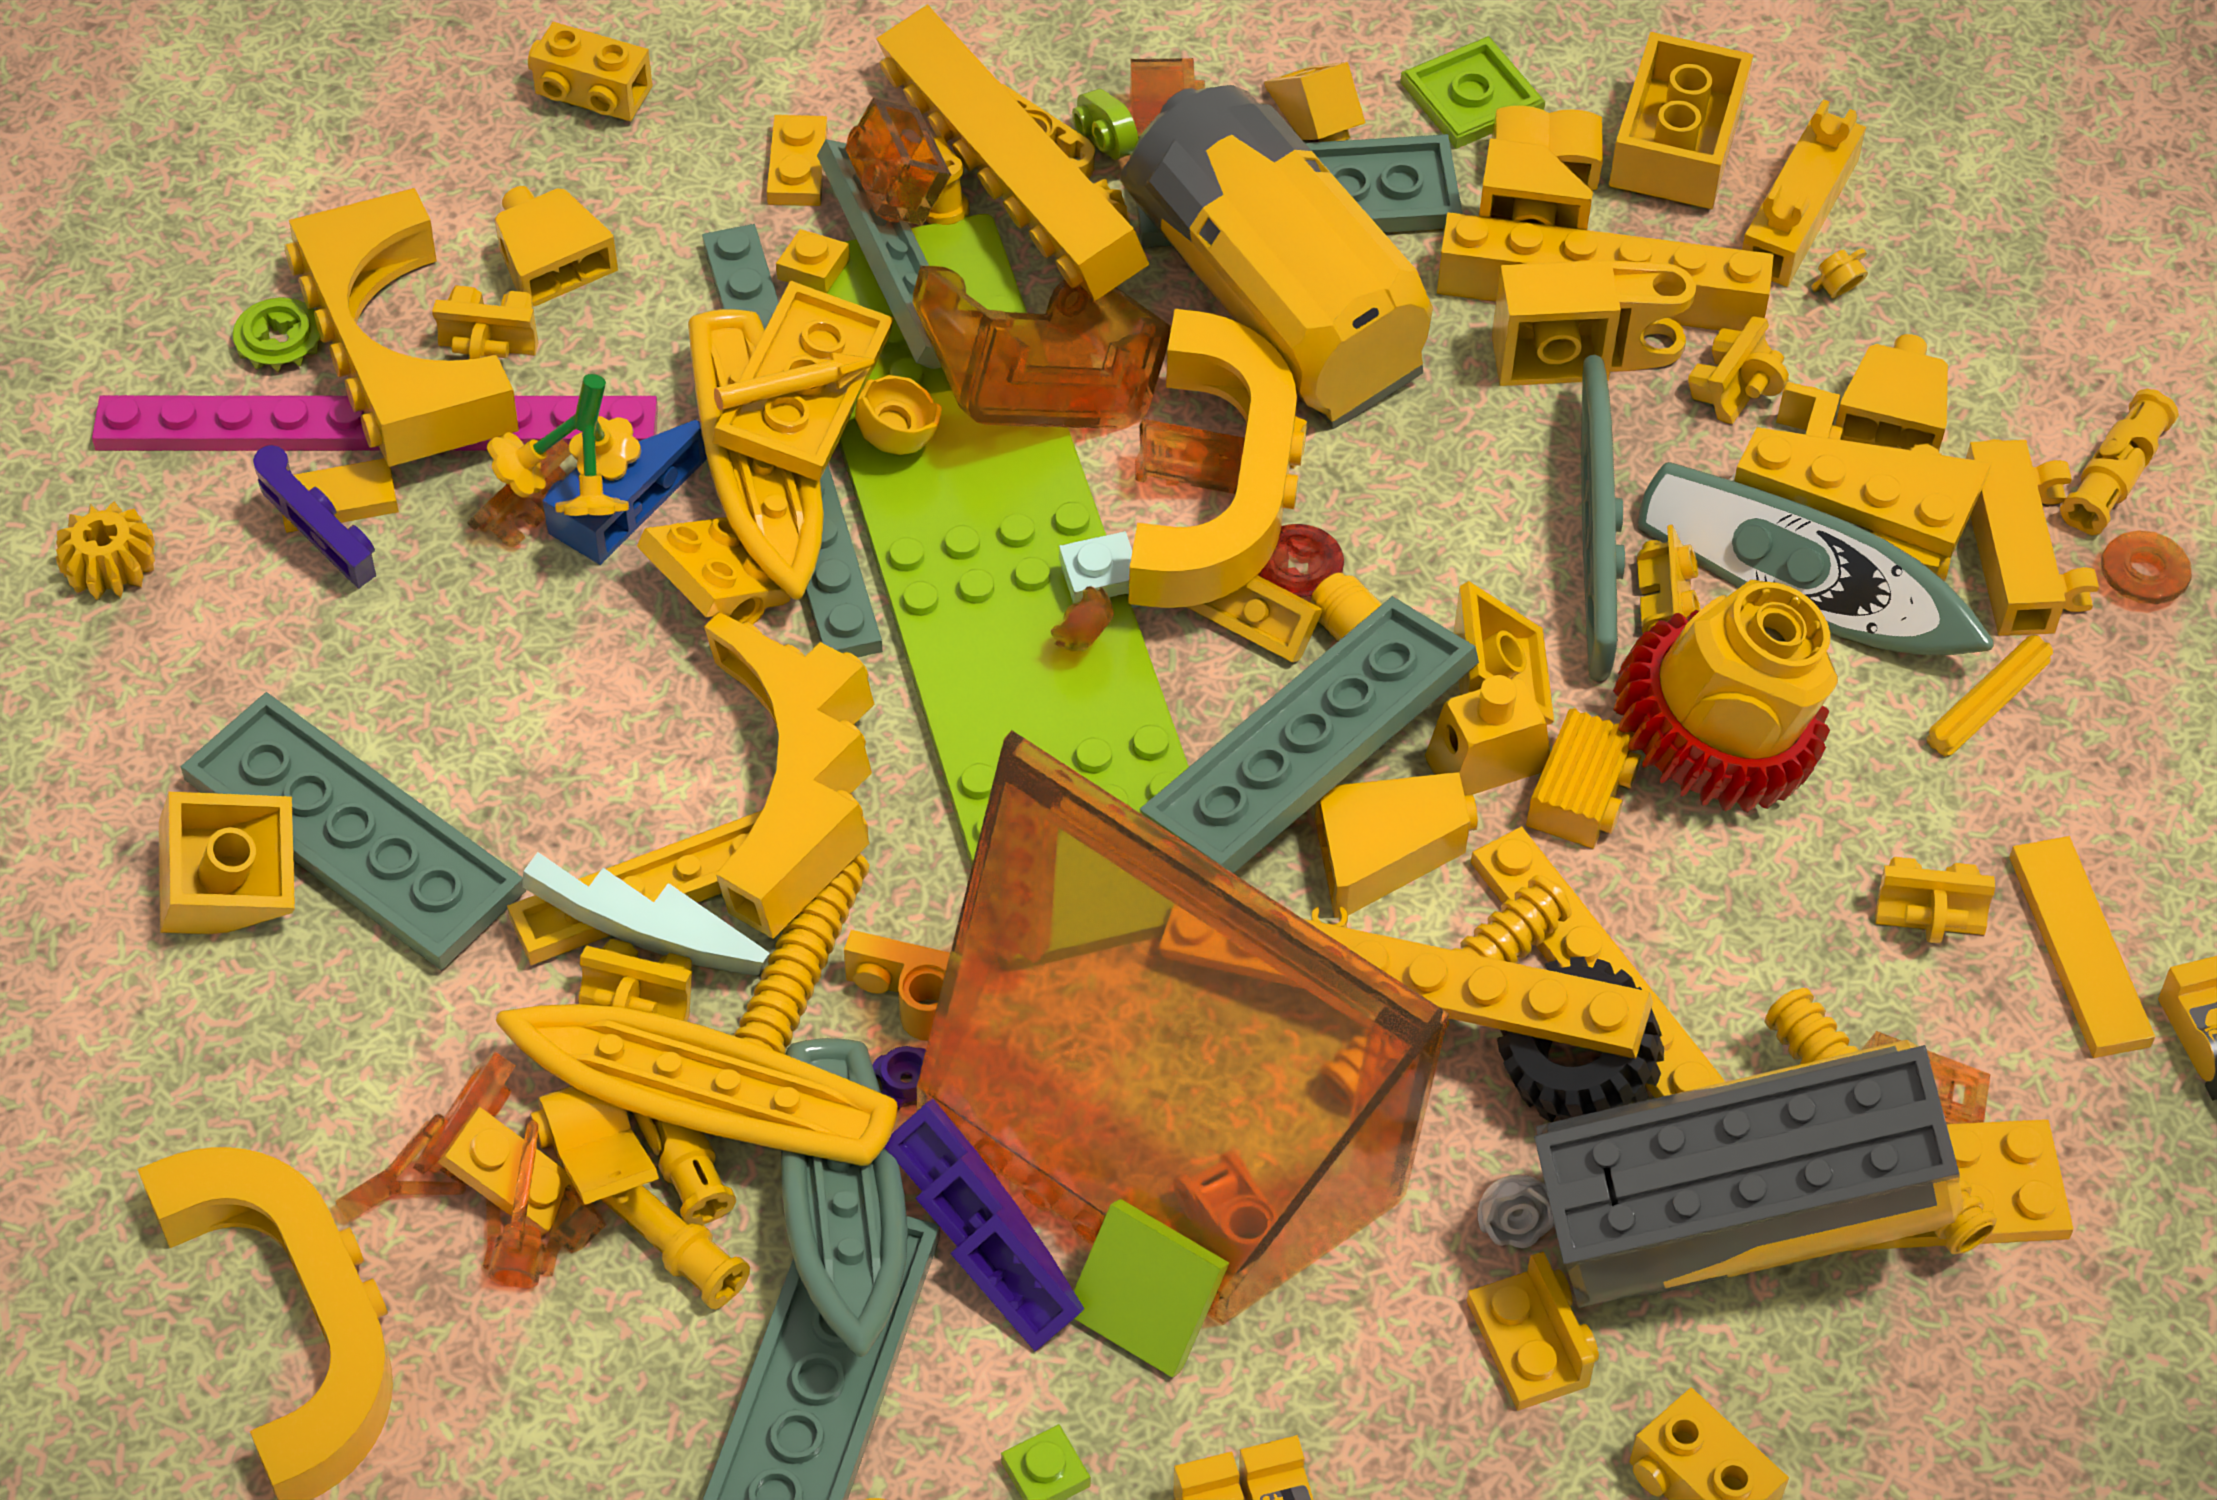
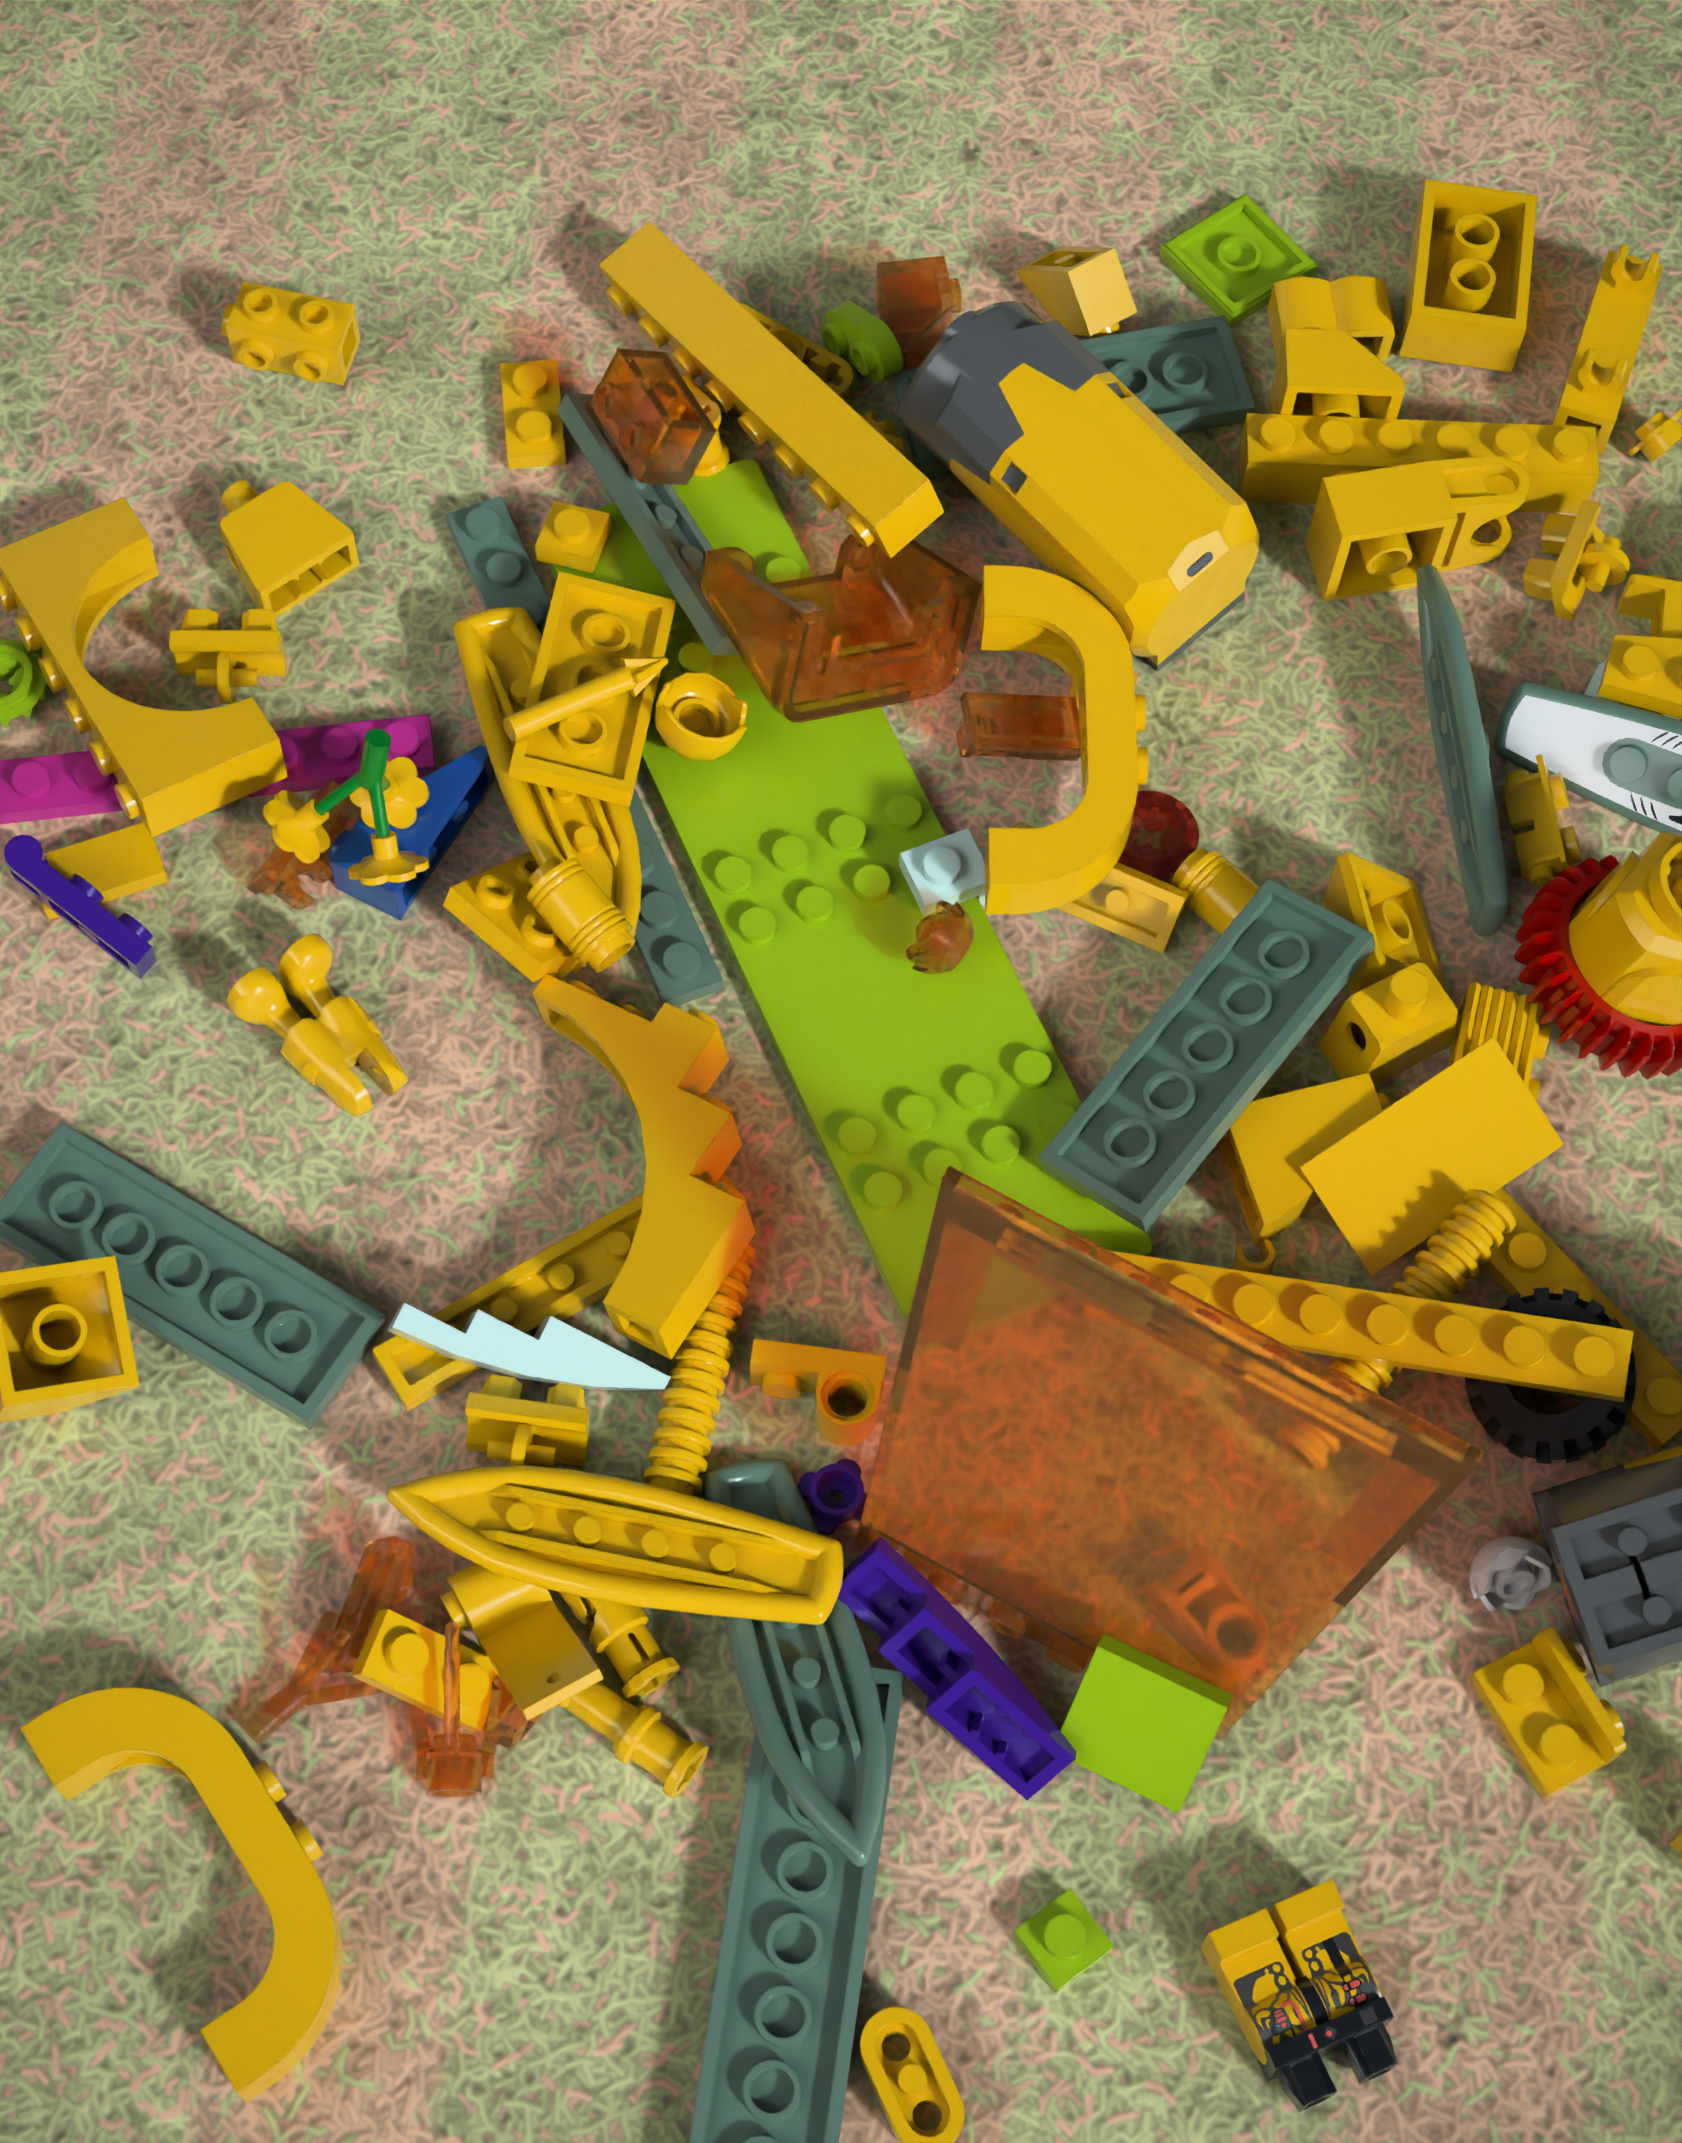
camera: 10 degrees left, 10 degrees up
none -> yellow piece [226,933,408,1118]
none -> yellow head [526,857,636,973]
none -> yellow sticker [1299,1036,1564,1277]

